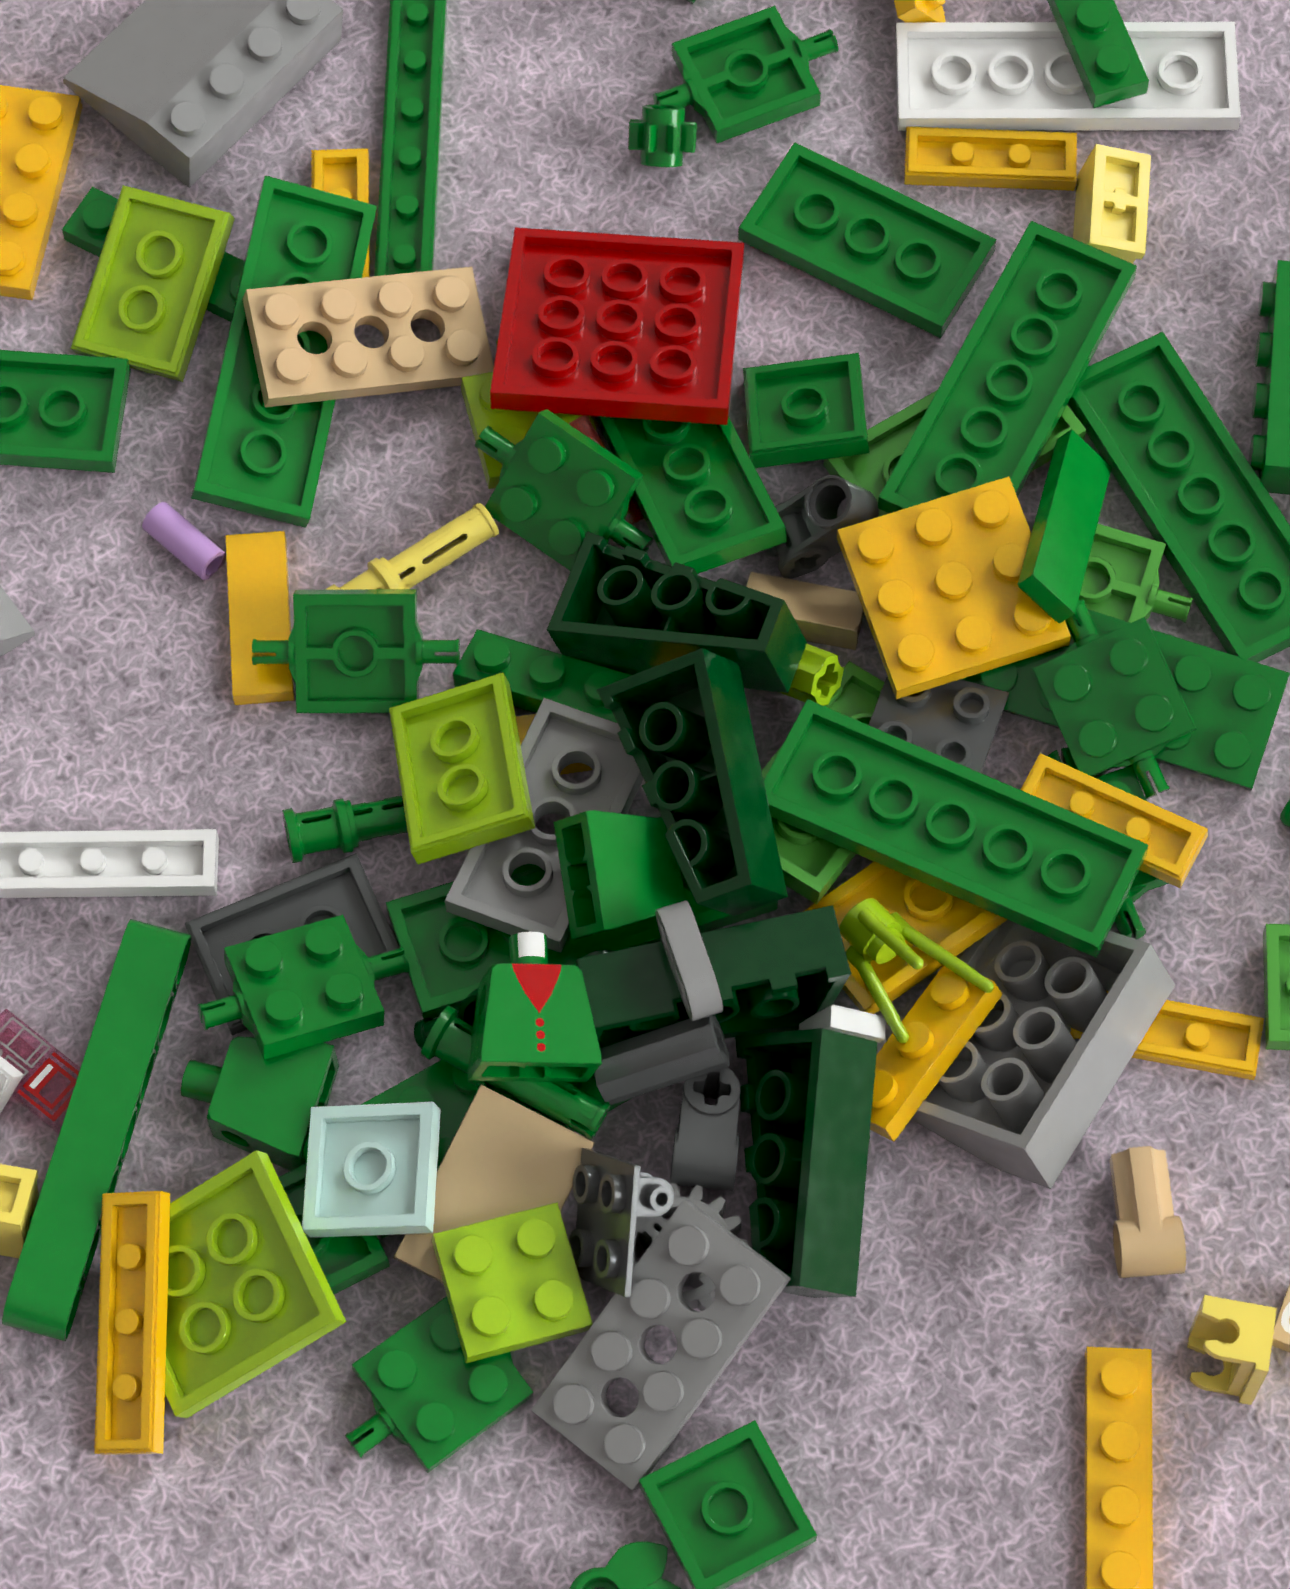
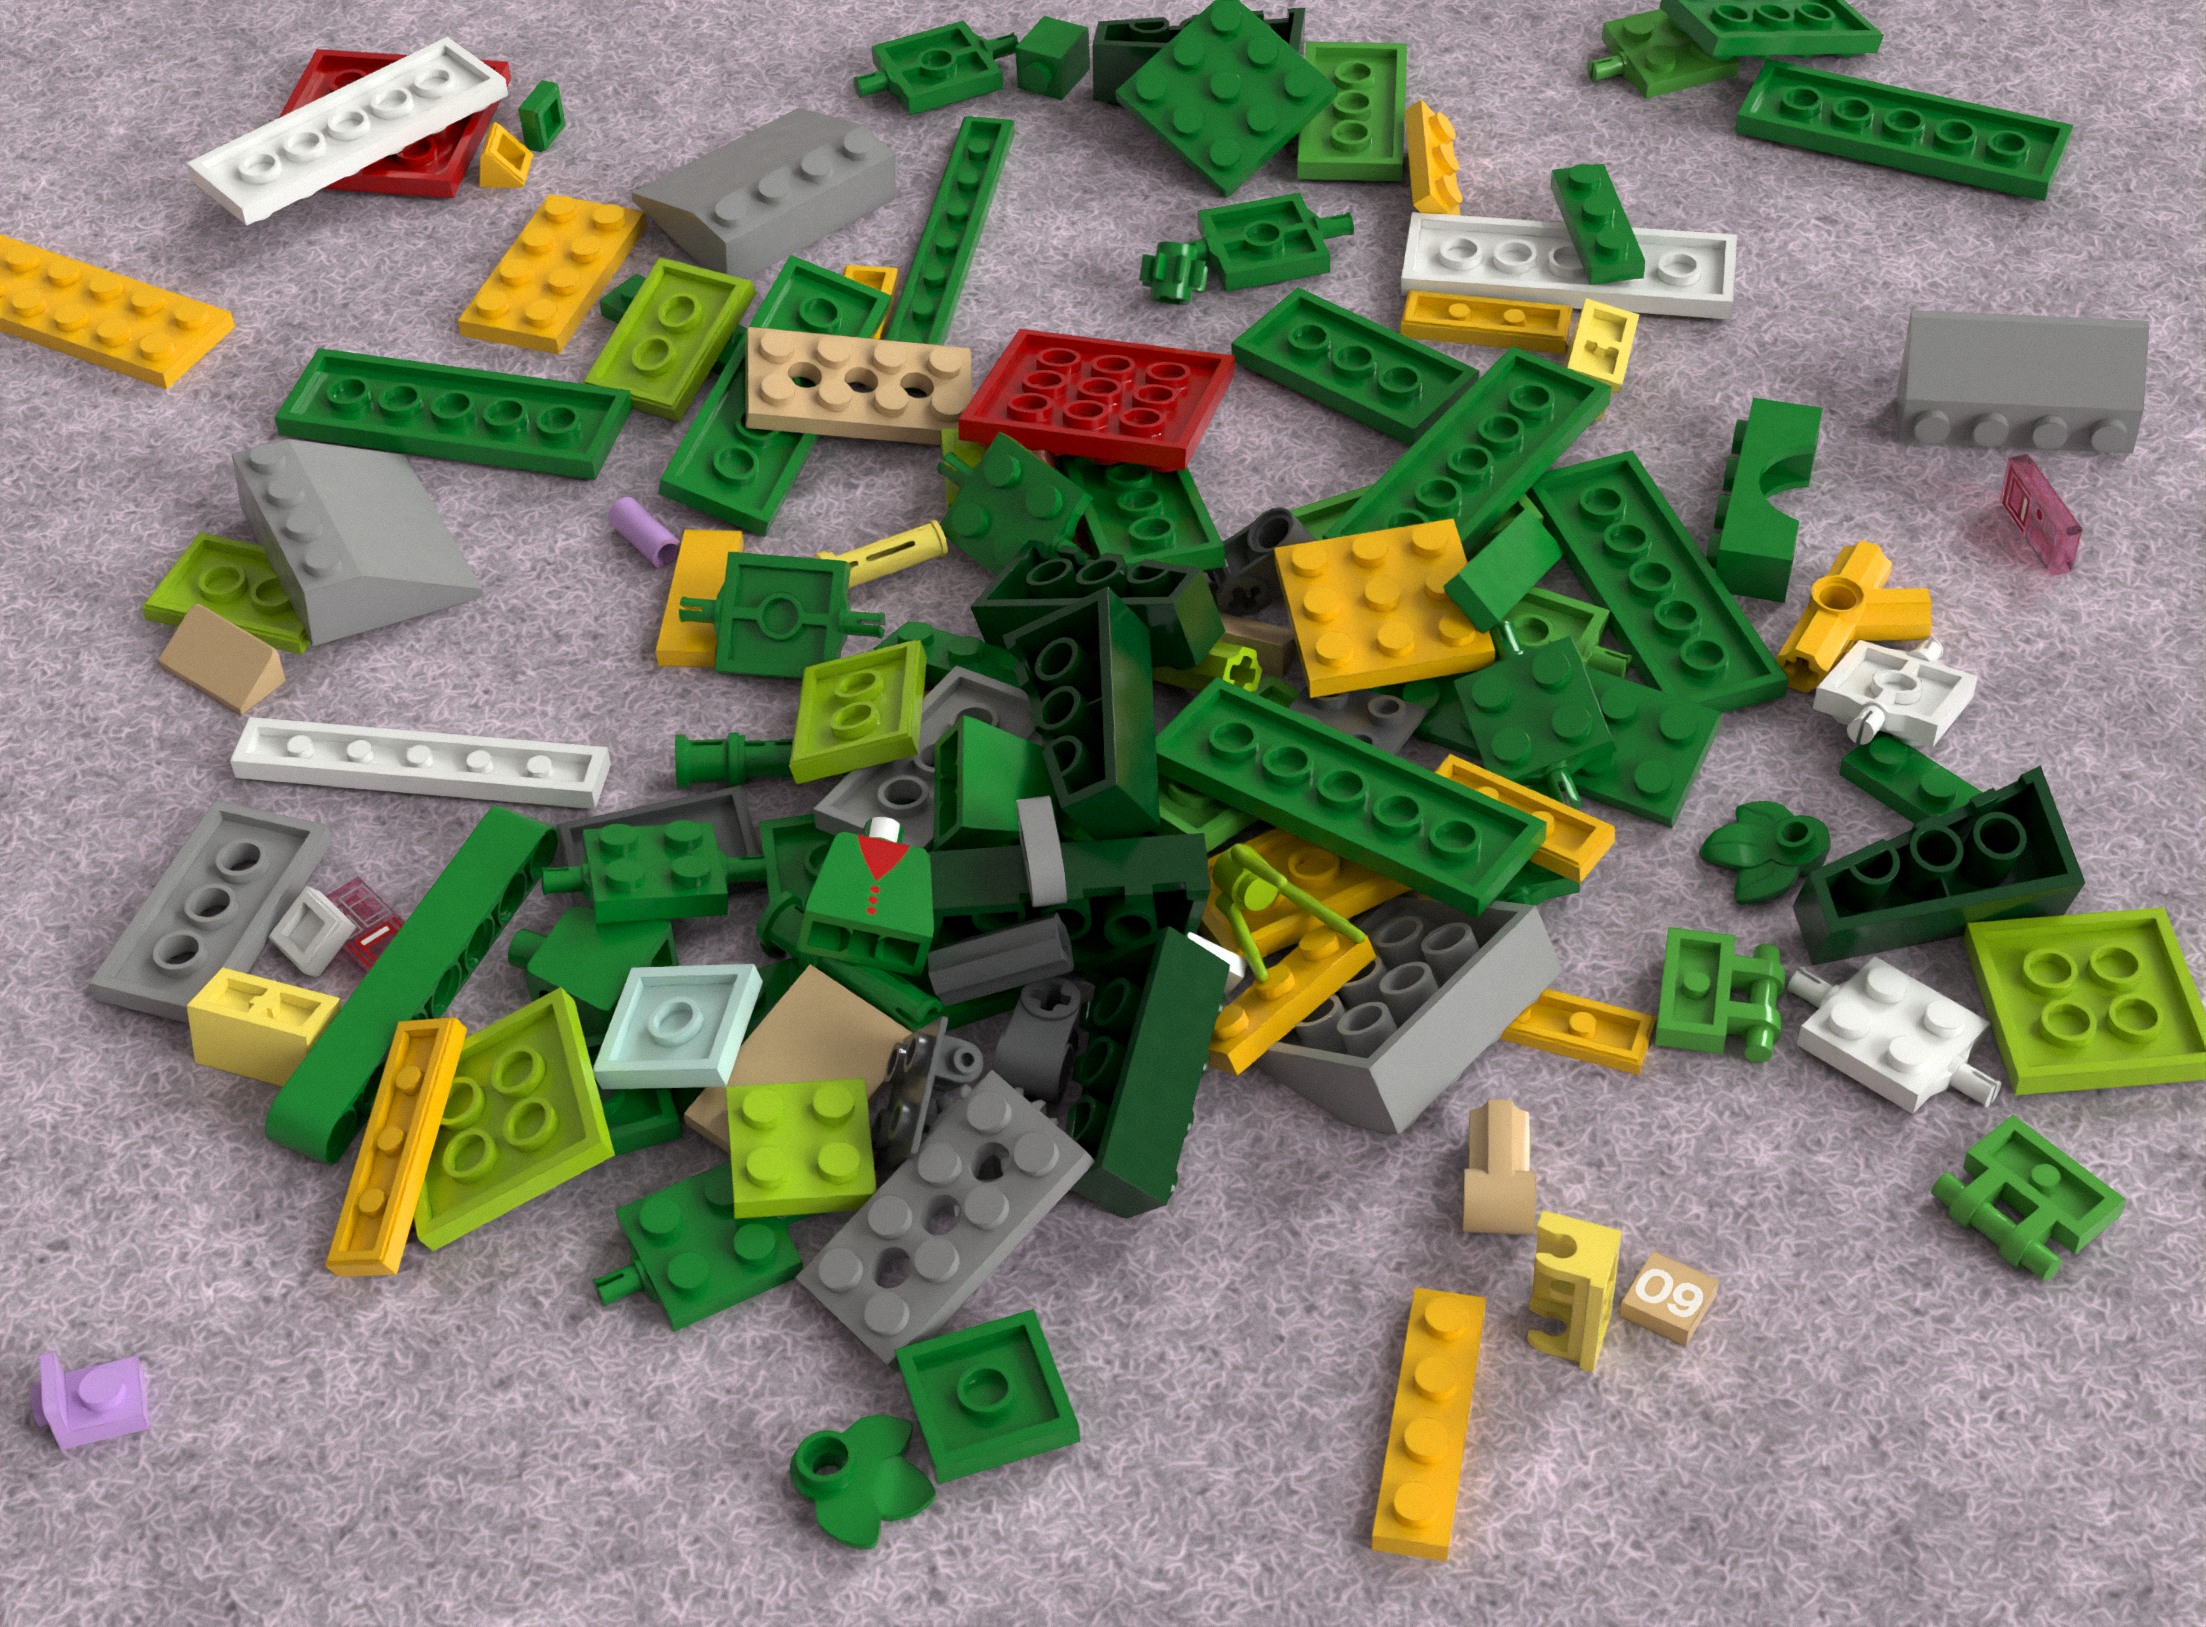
camera: 10 degrees right, 20 degrees down
green tile [743,353,869,468] -> none

